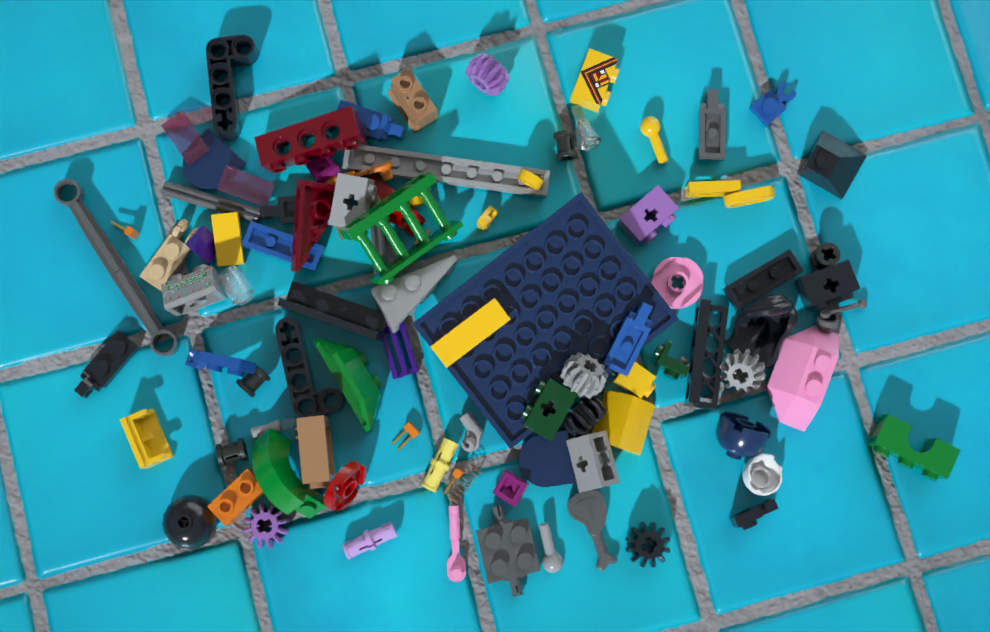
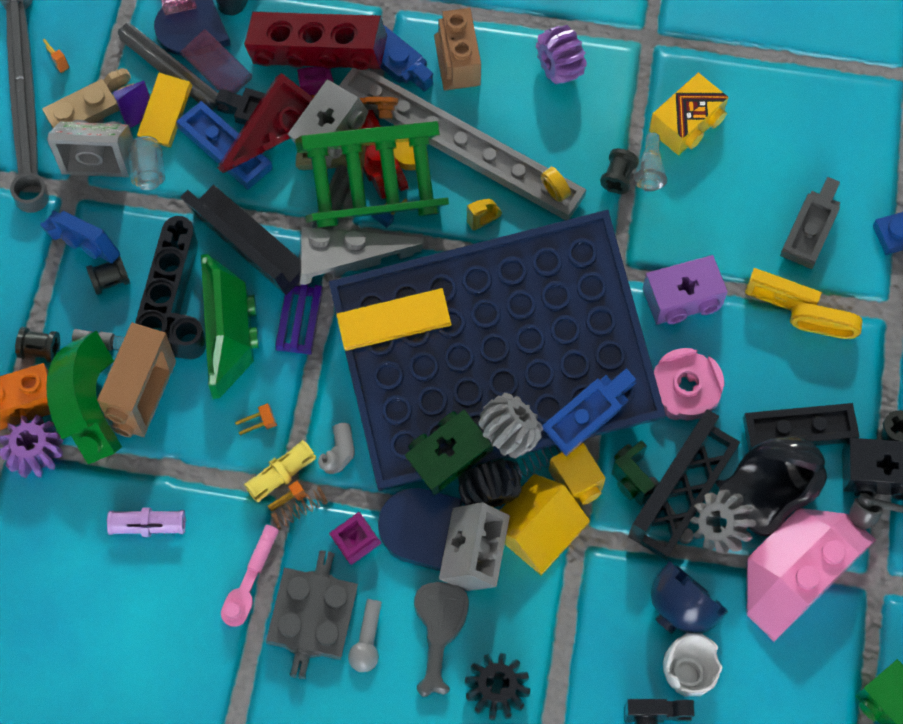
camera: 30 degrees right, 15 degrees down
red tile [324,461,367,511] -> none
yellow bar [640,116,669,164] -> none

